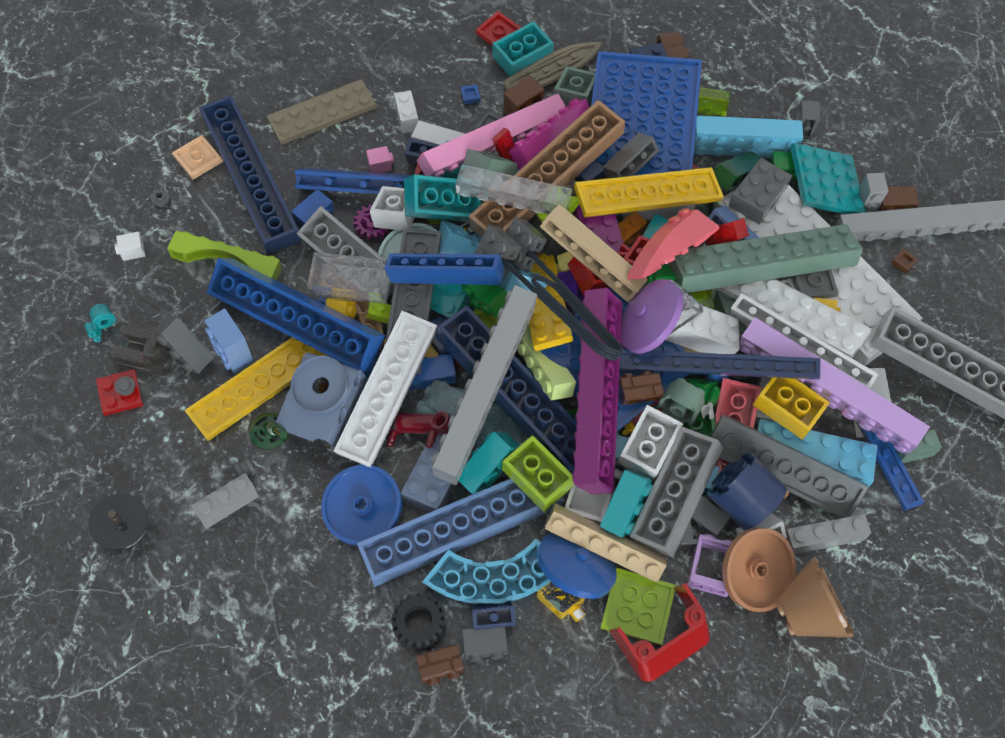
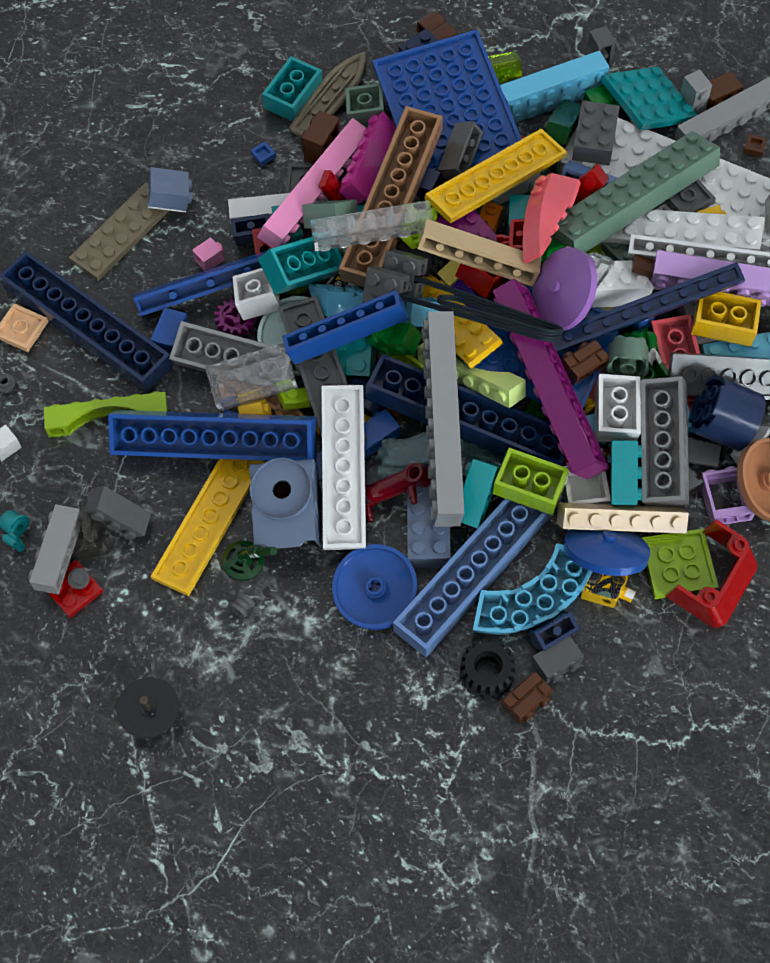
camera: 20 degrees left, 0 degrees up
light grey brick [191,473,259,529] -> none
medium blue brick [204,309,254,375] -> none
white brick [394,90,418,134] -> none
red plate [476,11,521,46] -> none
none -> light grey brick [28,504,84,595]
none -> sand blue piece [148,167,192,212]
none -> reddish brown tile [631,254,654,278]

